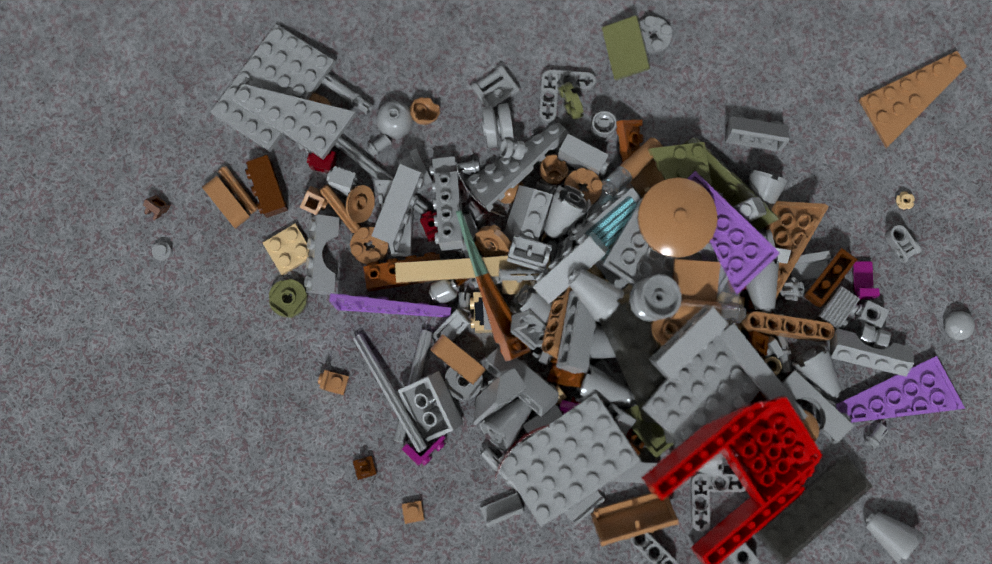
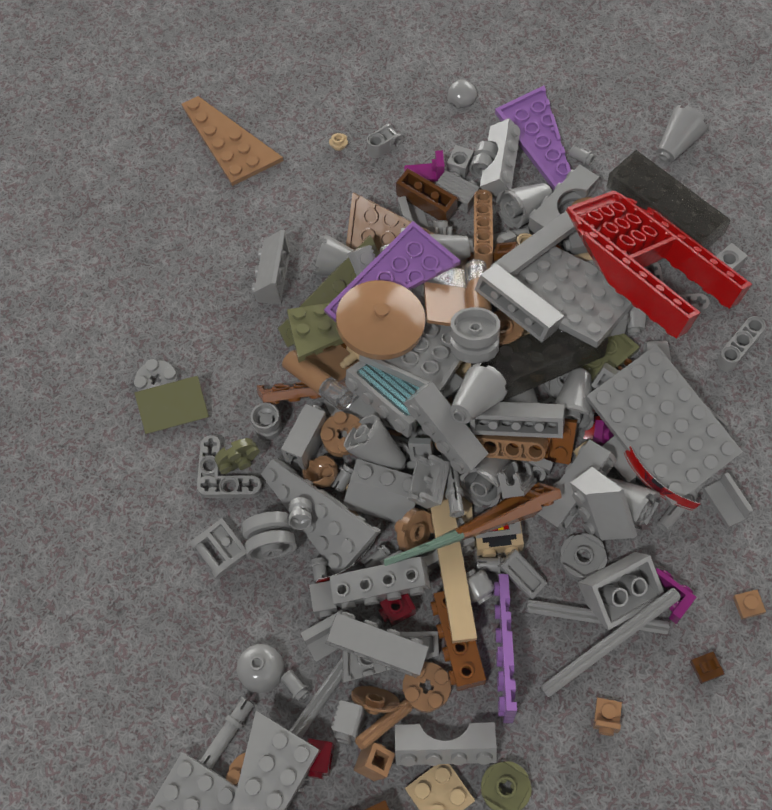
camera: 90 degrees left, 15 degrees down
medium nougat hair [410,97,440,125] -> none
medium nougat beam [430,334,486,385] -> none
medium nougat container [591,492,679,546] -> none

